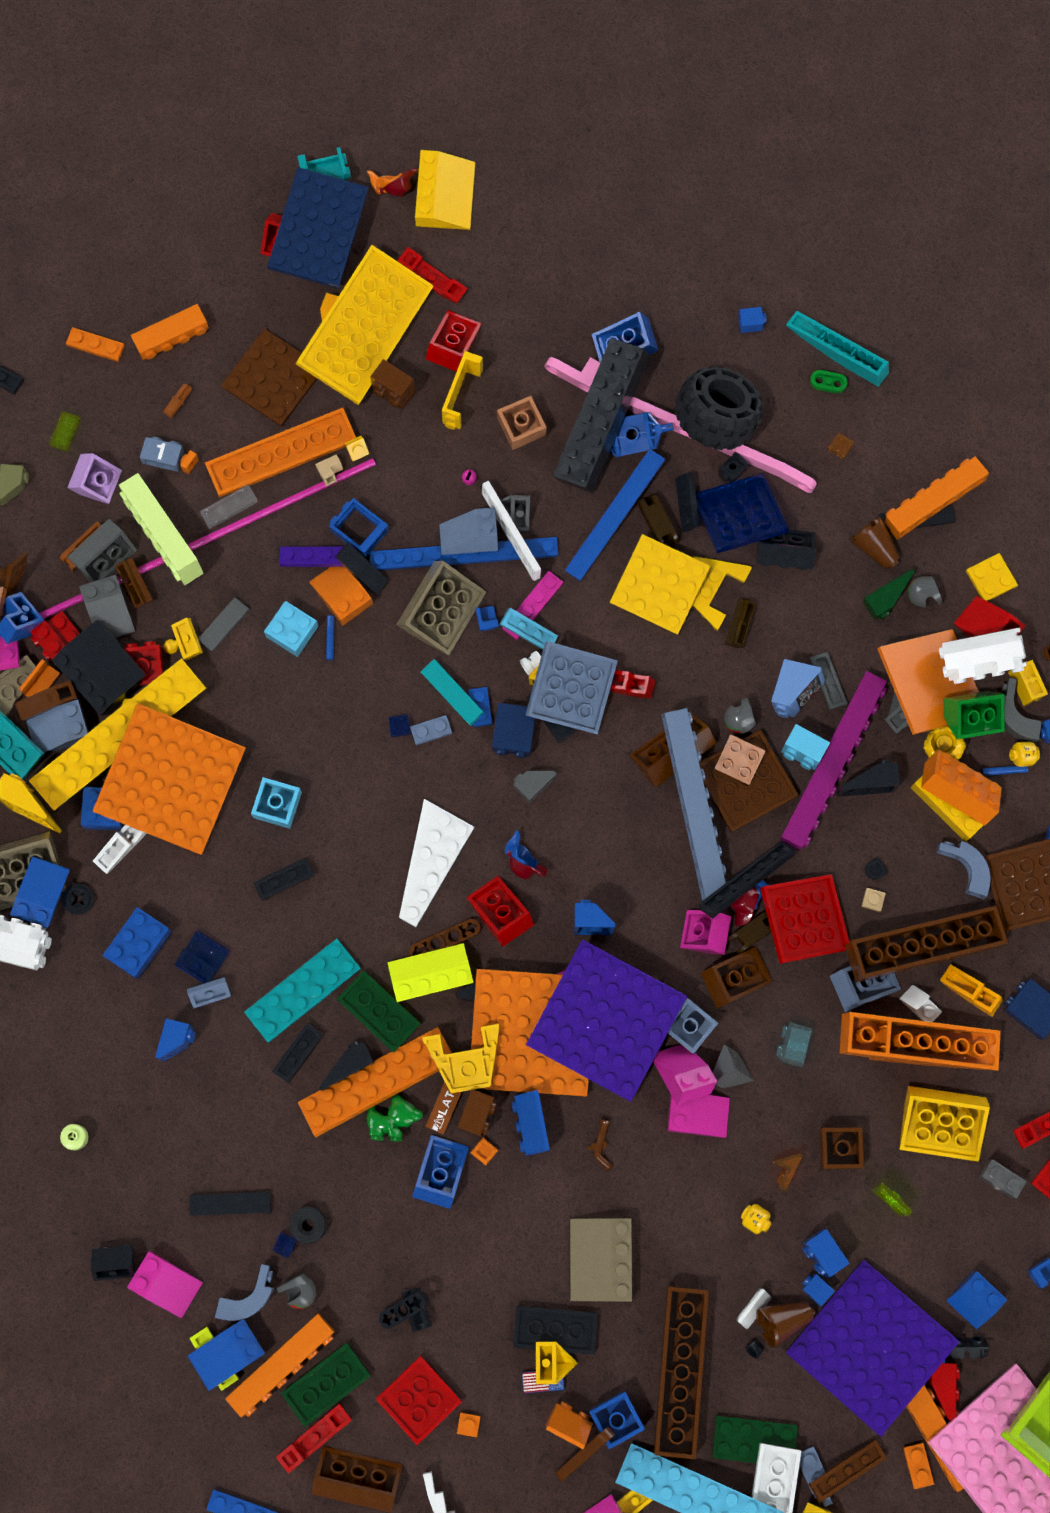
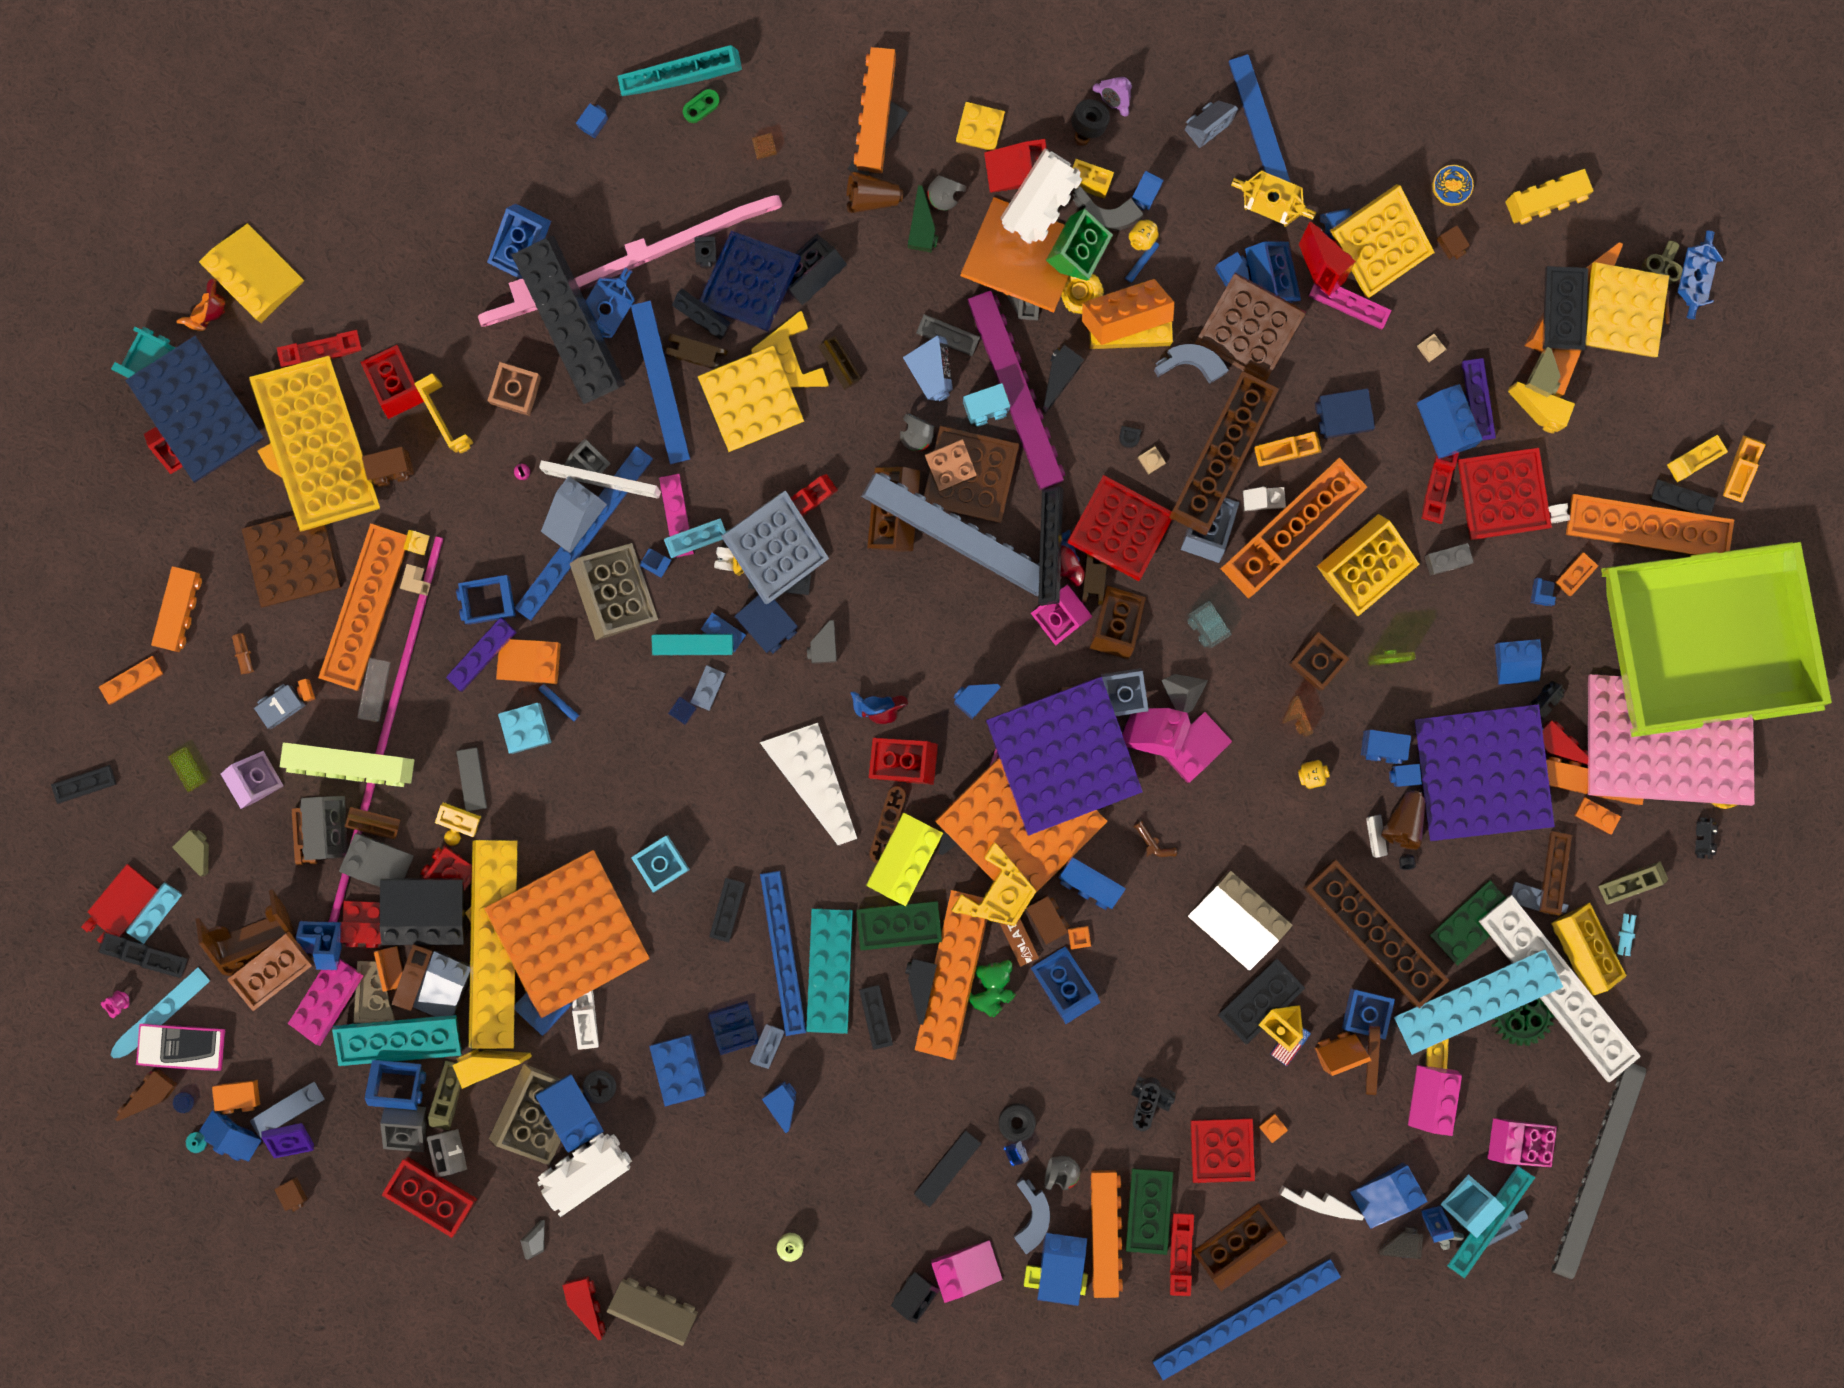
camera: 50 degrees left, 10 degrees up
black tile [335,543,389,595] -> none
black tyre [675,366,763,450] -> none
none -> blue tile [760,871,806,1036]

